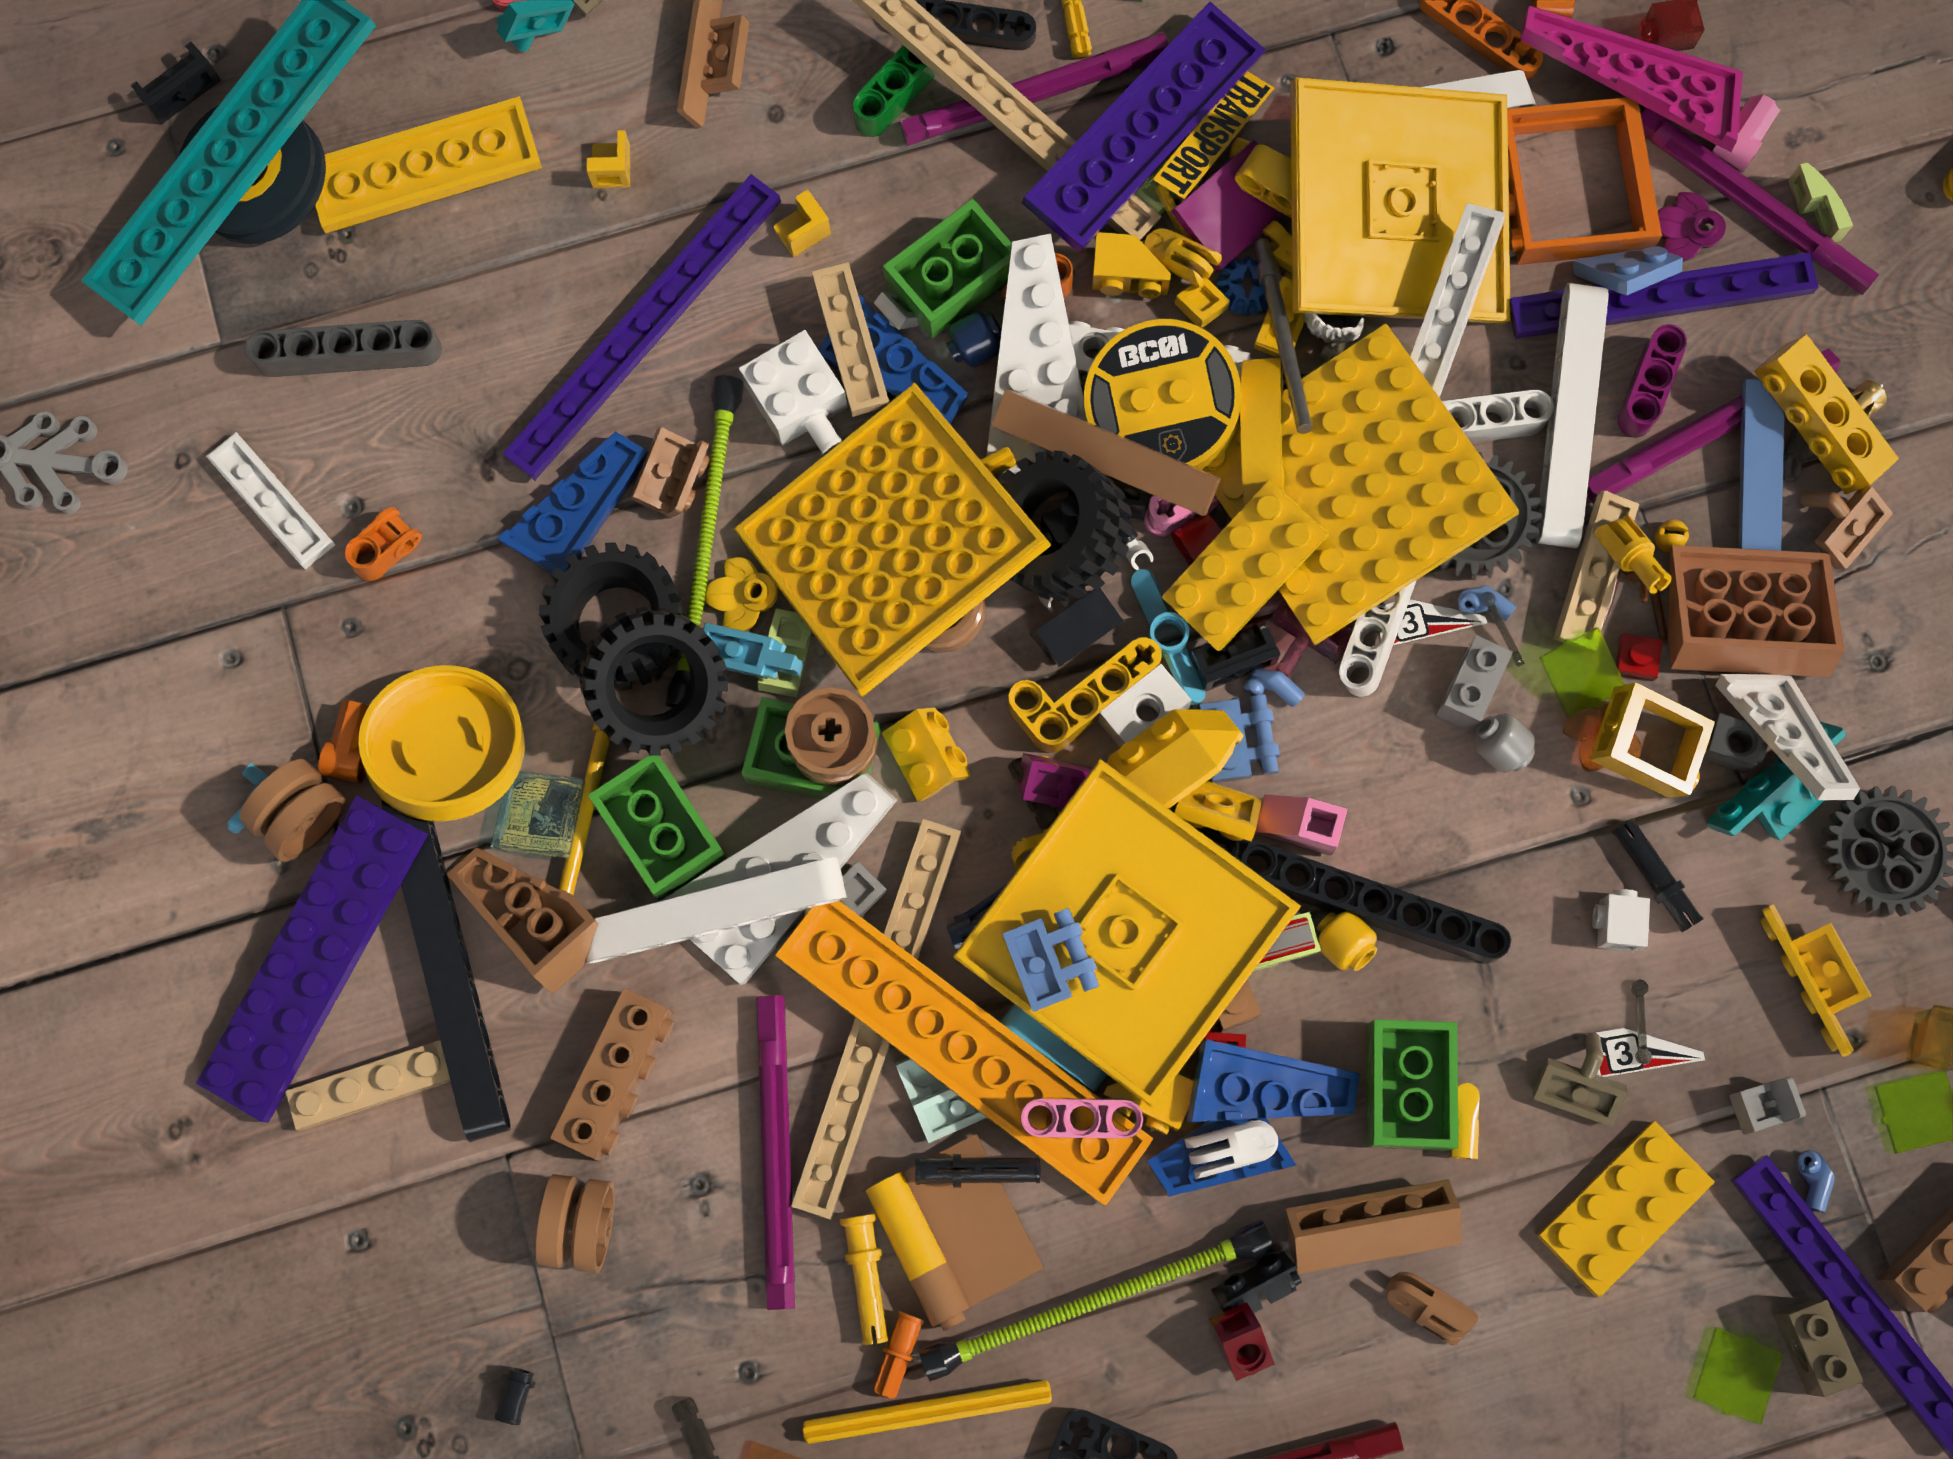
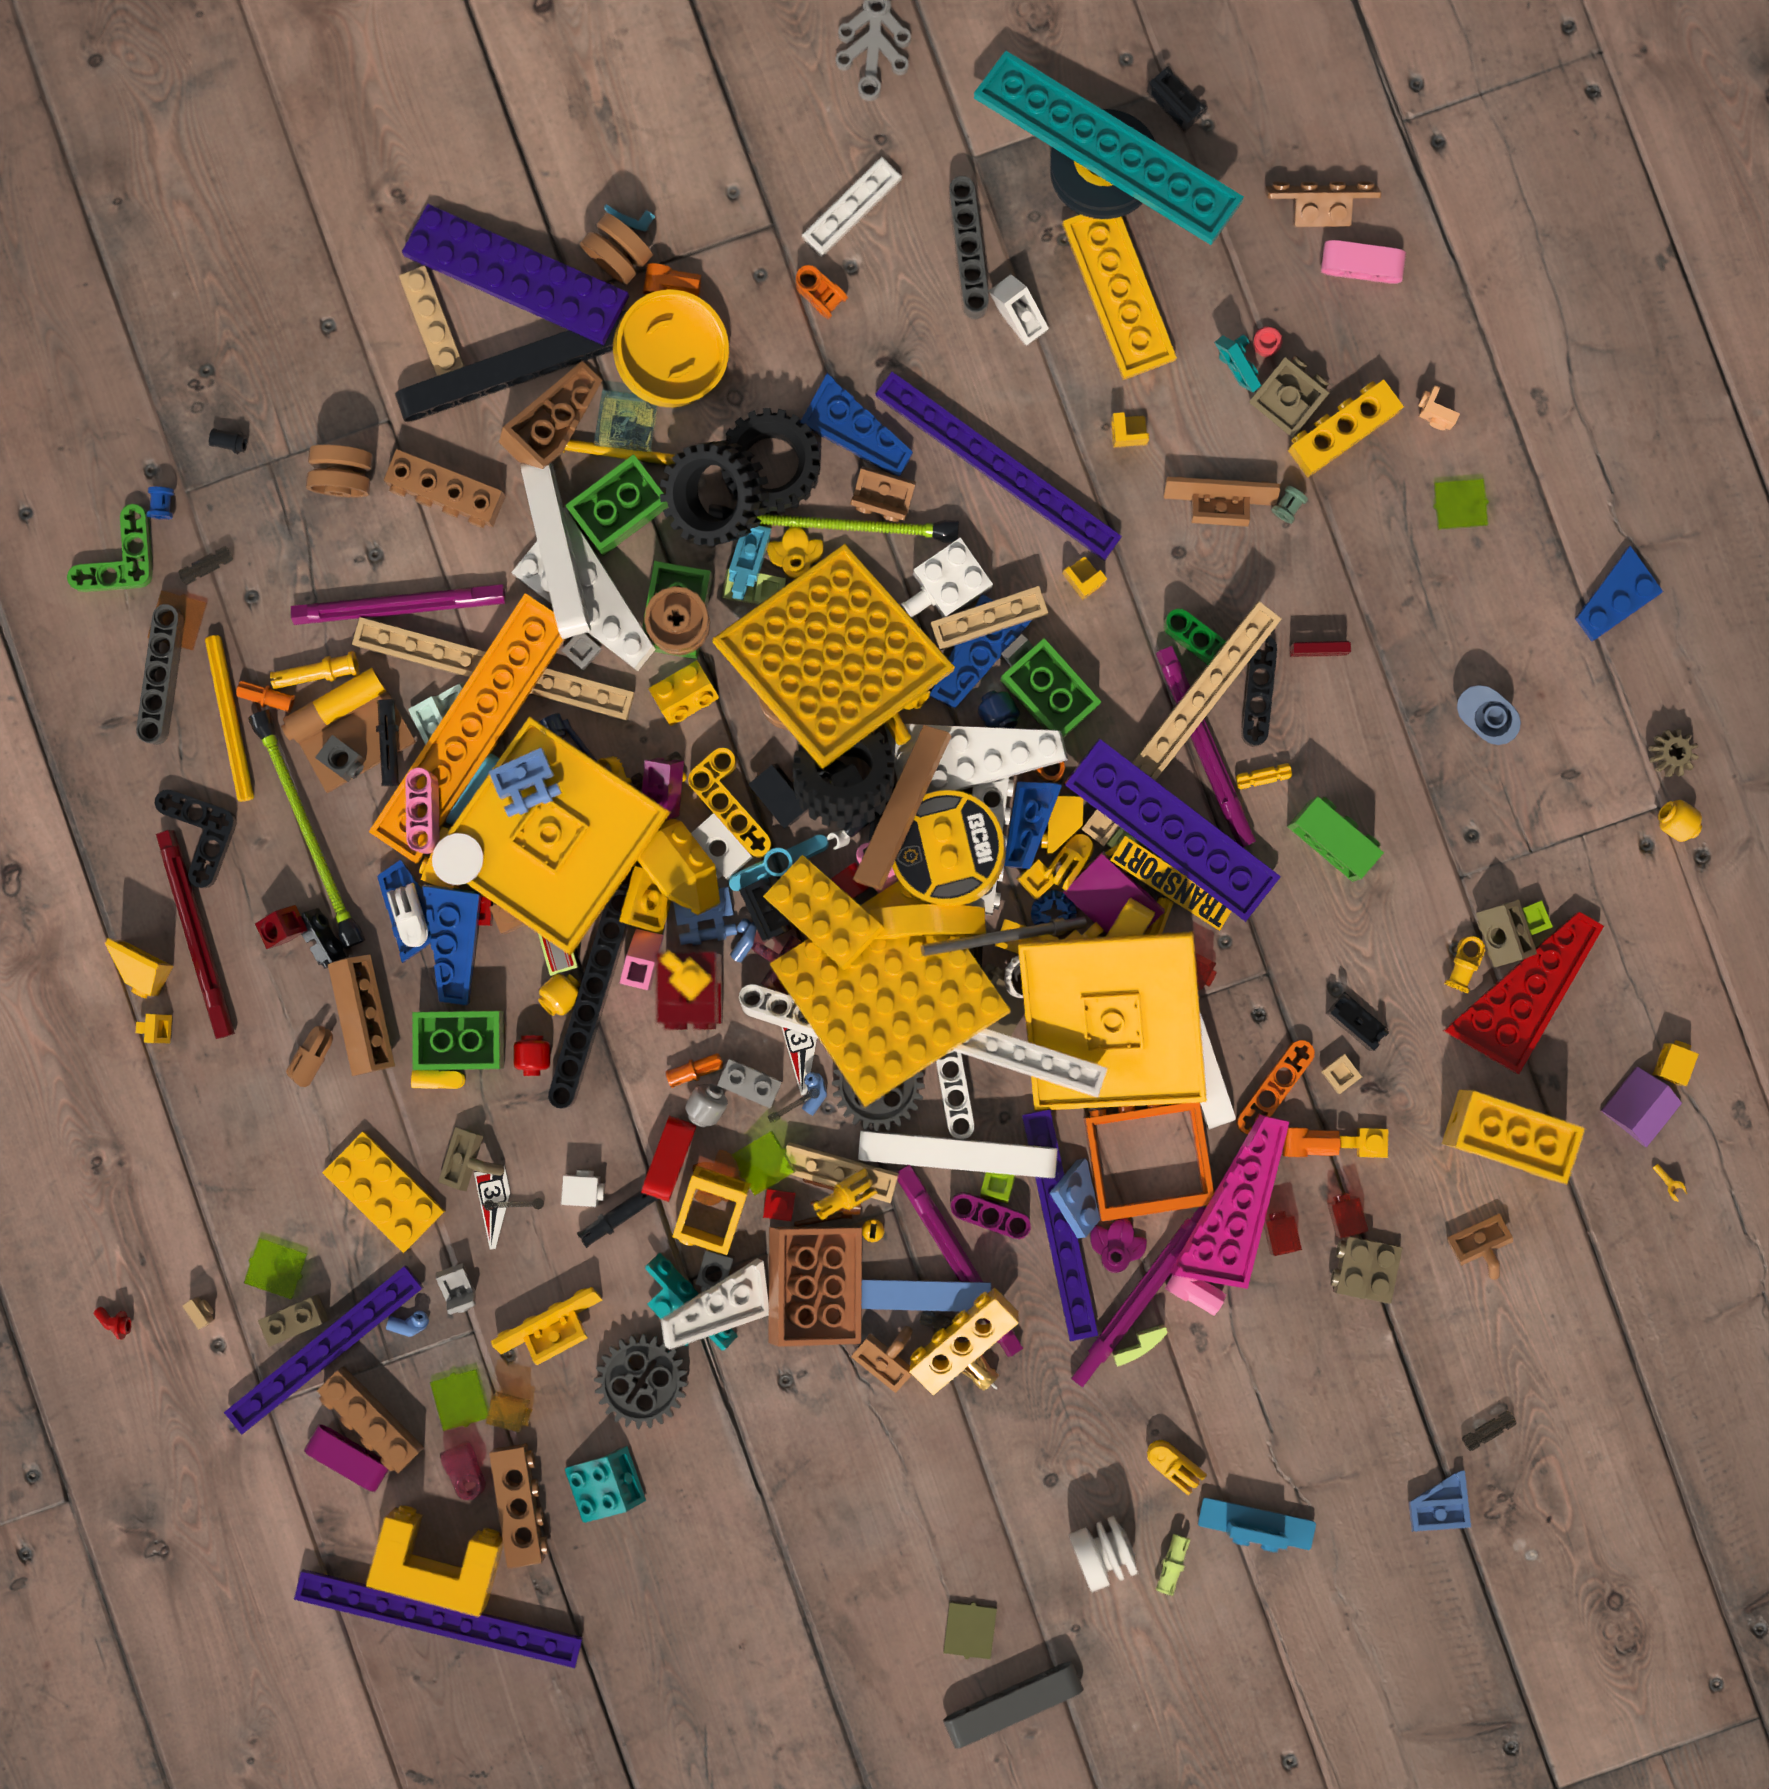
camera: 85 degrees right, 10 degrees up
none -> dark grey brick [315,735,366,782]
none -> white sticker [432,833,483,885]
none -> red head [513,1036,551,1076]
none -> red beam [641,1115,697,1202]
none -> dark red piece [656,952,723,1030]
none -> yellow plate [660,951,712,1000]
none -> orange axle [665,1053,723,1088]
none -> lime plate [980,1172,1015,1204]
none -> white slope [989,275,1049,346]
none -> blue wing [1004,782,1062,869]

